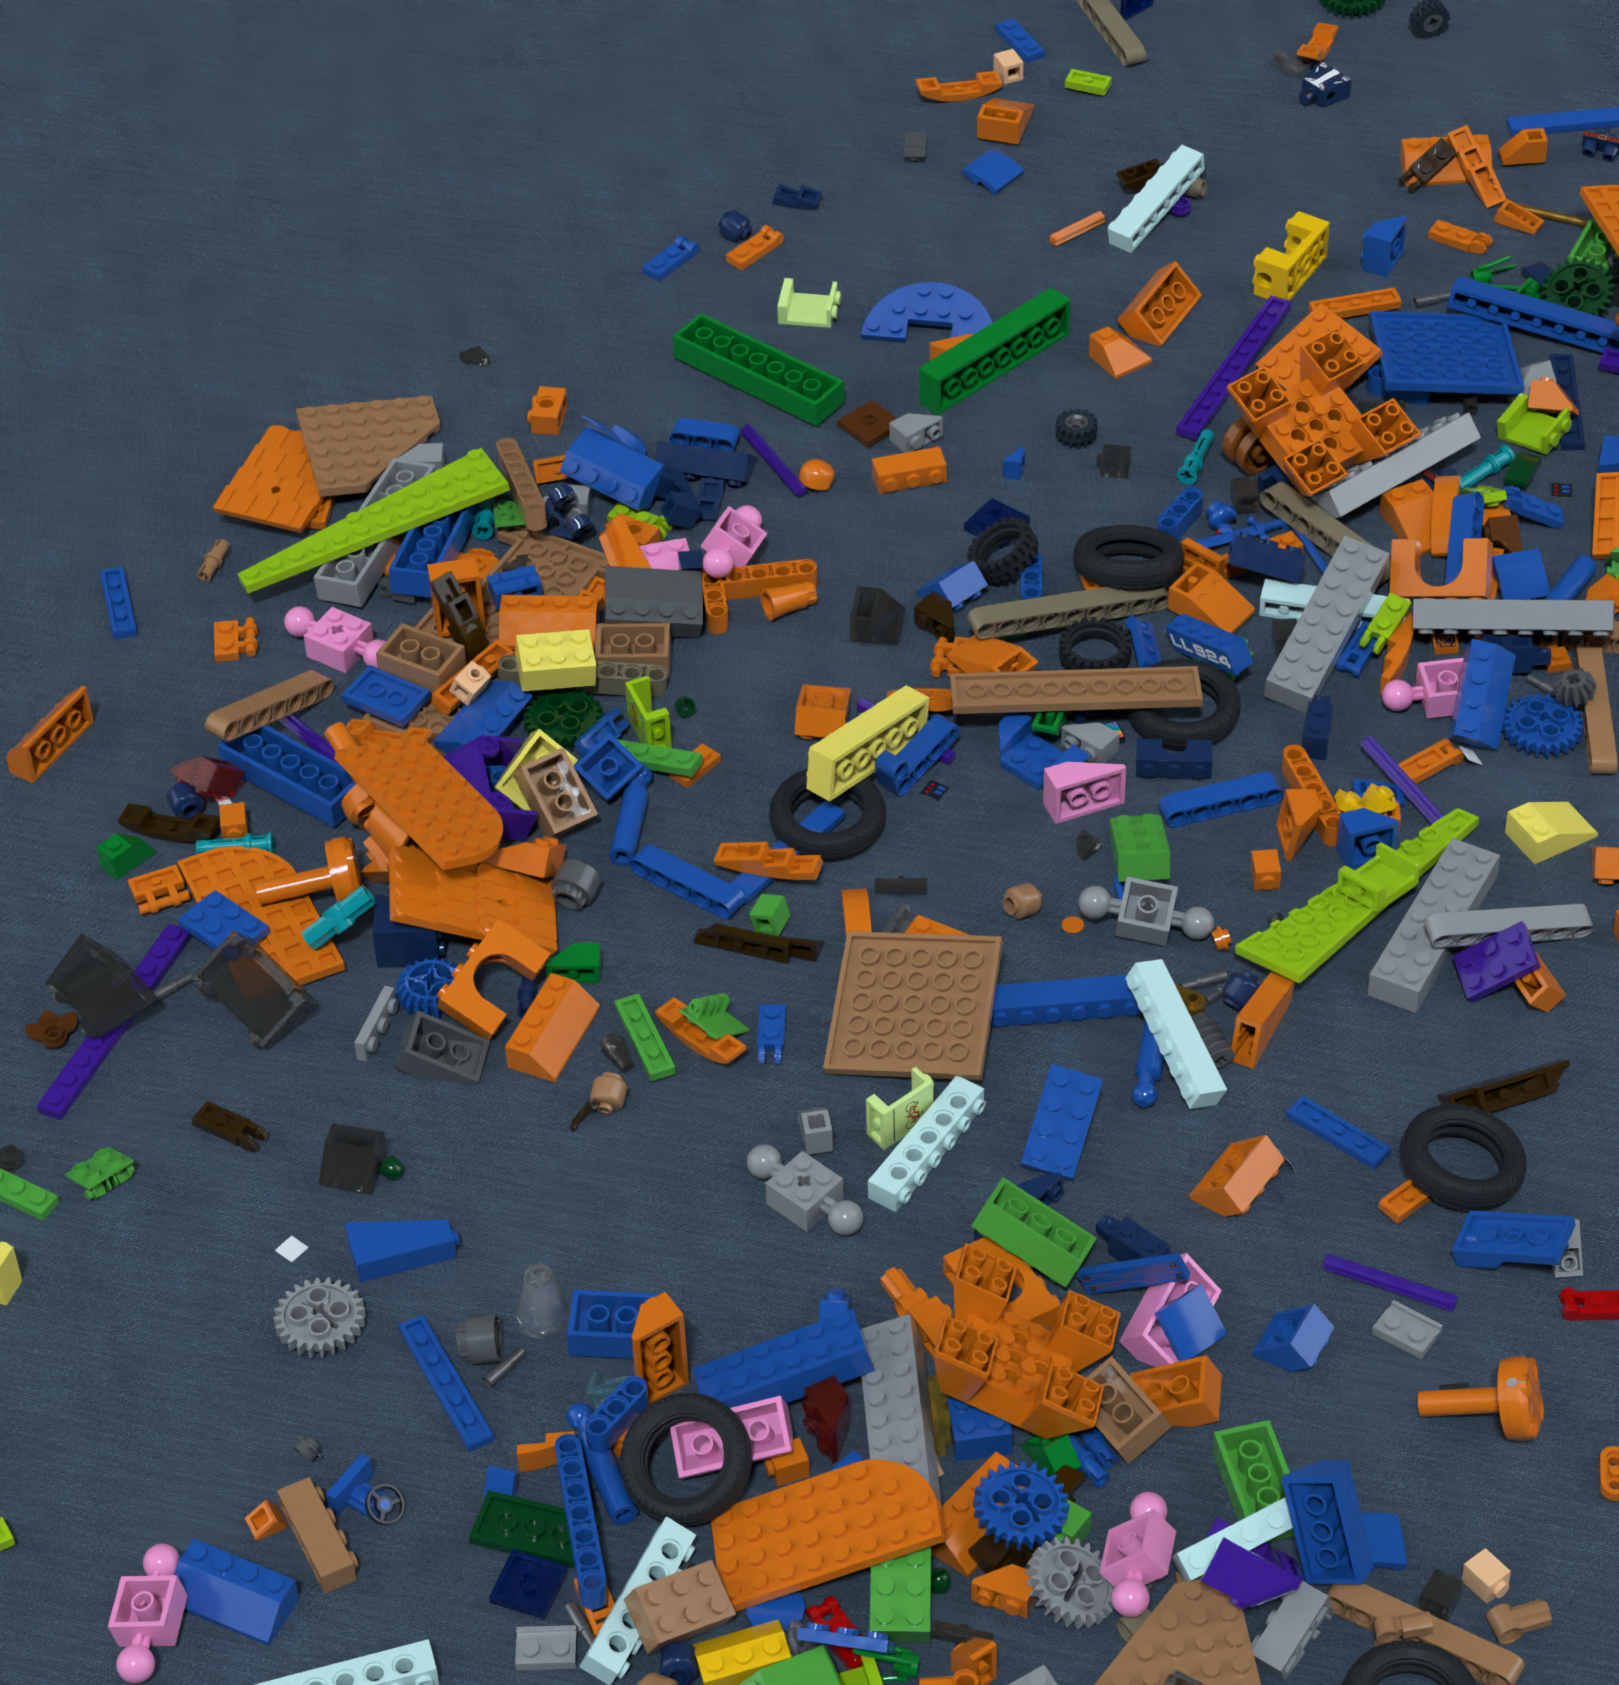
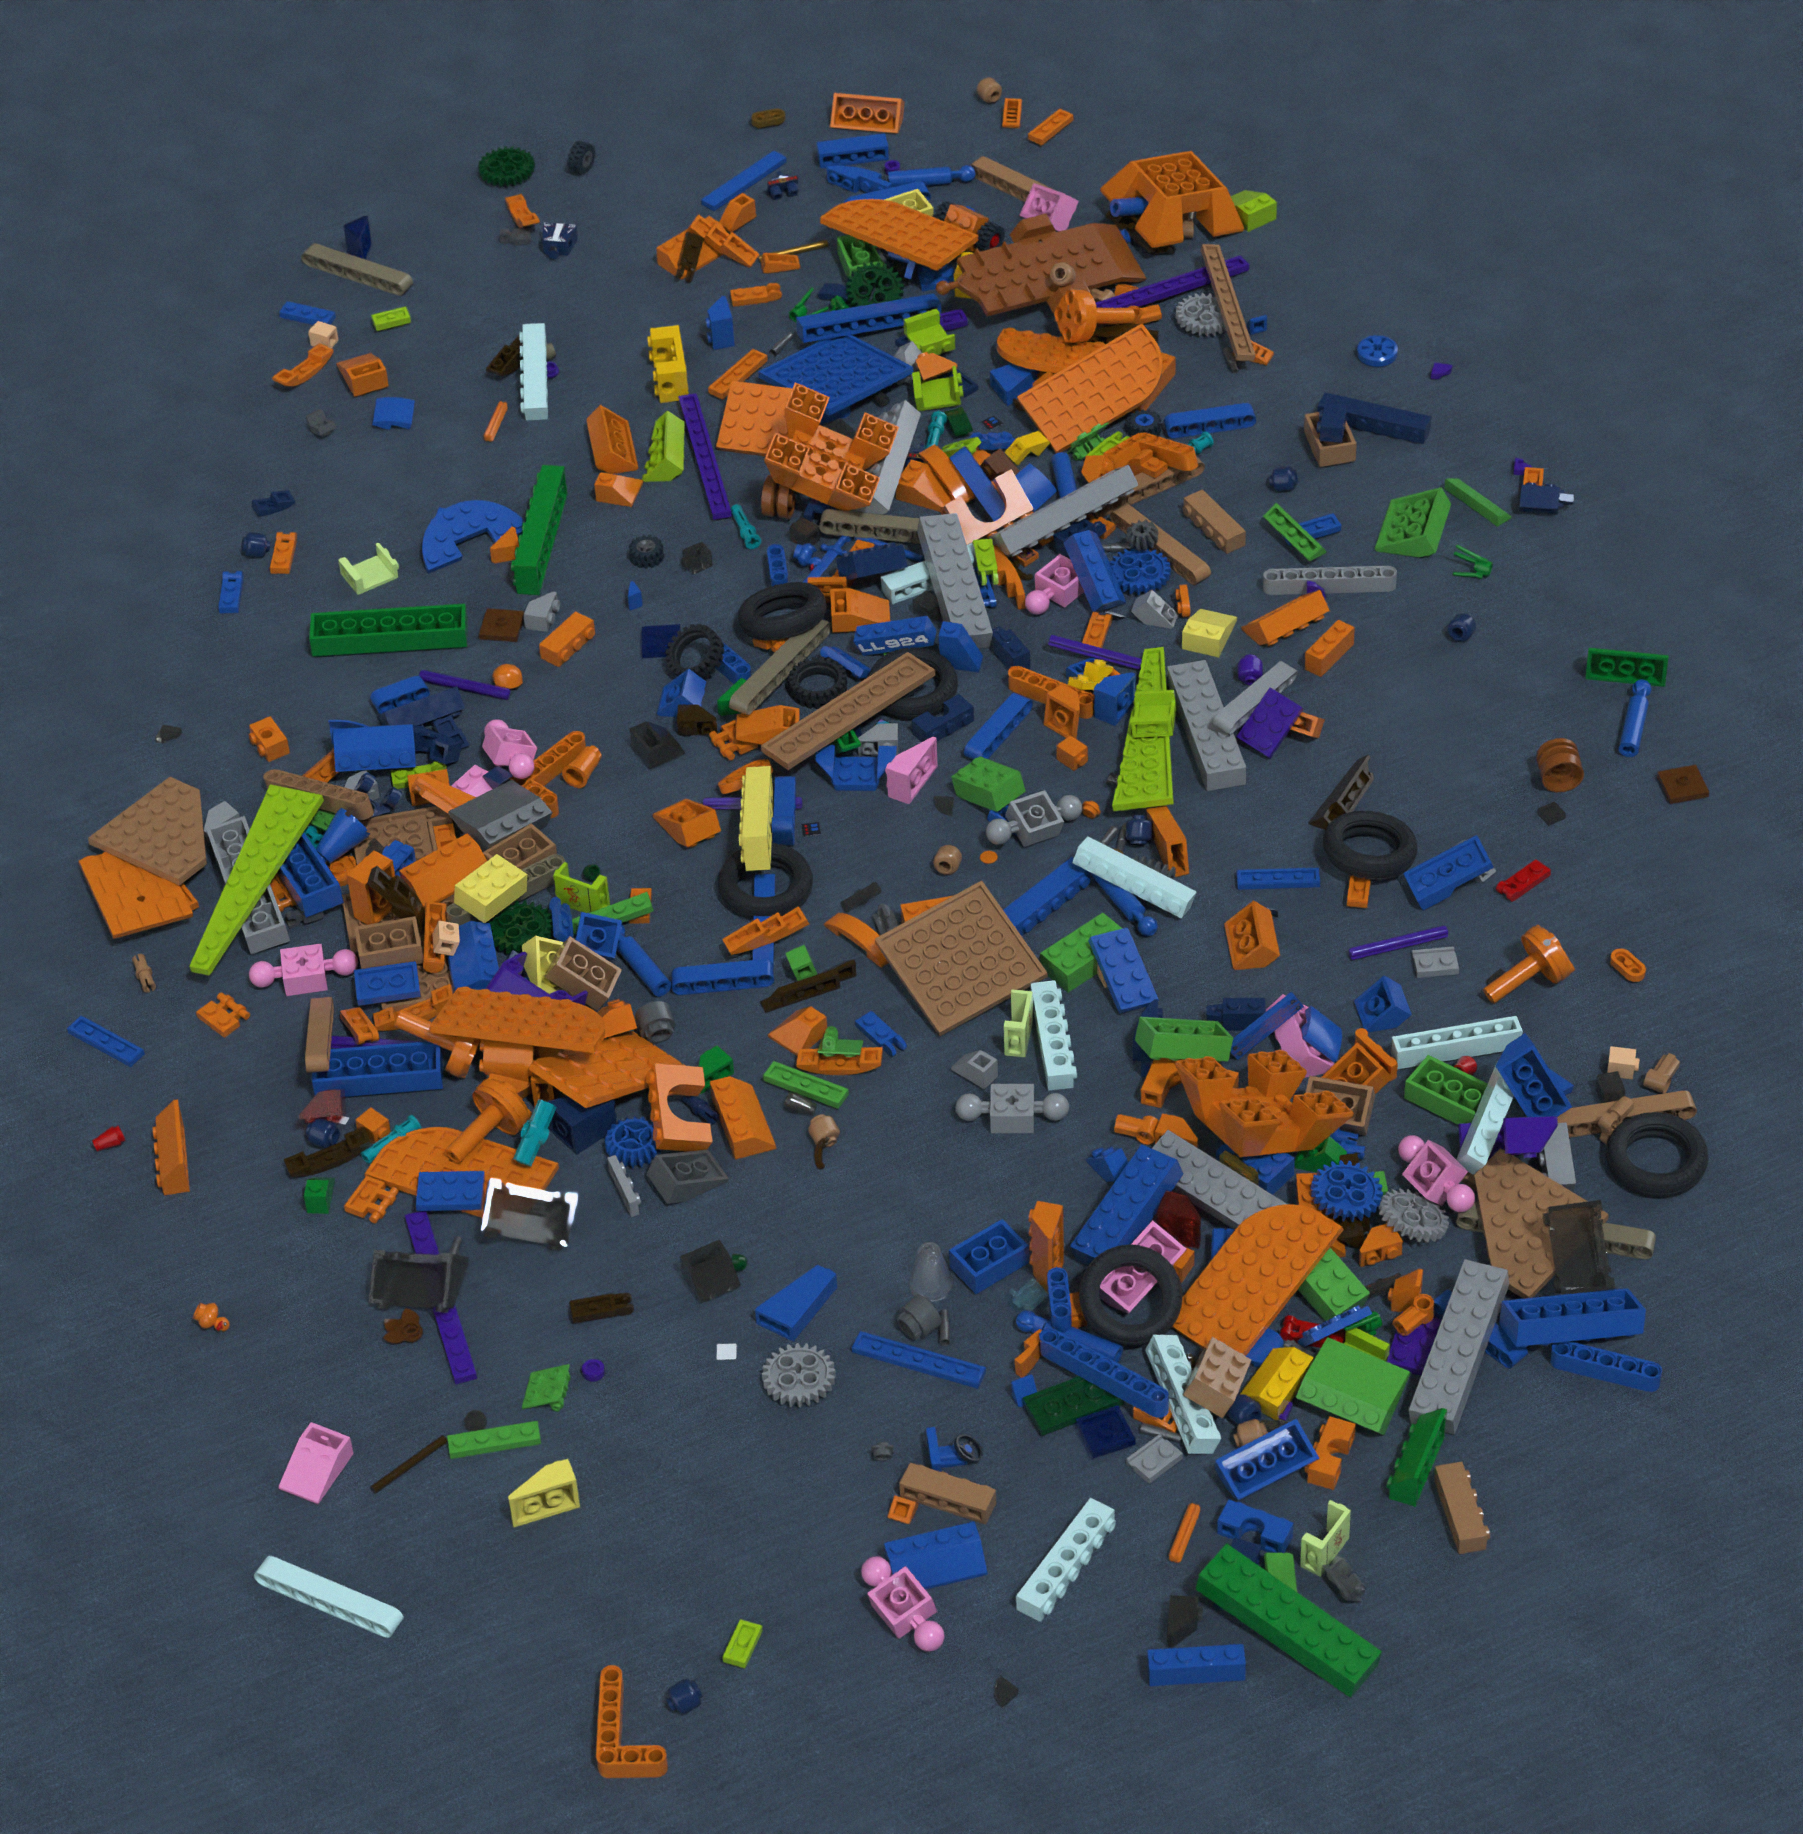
camera: 40 degrees left, 0 degrees up
none -> red cone [92,1125,126,1152]
none -> blue cone [316,808,371,864]
none -> orange plate [340,1007,379,1045]
none -> dark purple tile [582,1359,605,1382]
none -> lime wedge [642,410,685,482]
none -> orange slope [768,1006,827,1056]
none -> lime panel [904,309,955,355]
none -> blue slope [938,621,983,673]
none -> yellow slope [1004,431,1051,465]
none -> dark brown piece [1012,559,1033,580]
none -> bright green brick [1040,913,1123,993]
none -> light grey slope [1131,590,1178,629]
none -> orange plate [1175,584,1190,617]
none -> dark purple head [1237,654,1263,685]
none -> orange plate [1354,1028,1398,1081]
none -> light aqua brick [1391,1016,1523,1069]
none -> red cone [1454,1056,1477,1076]

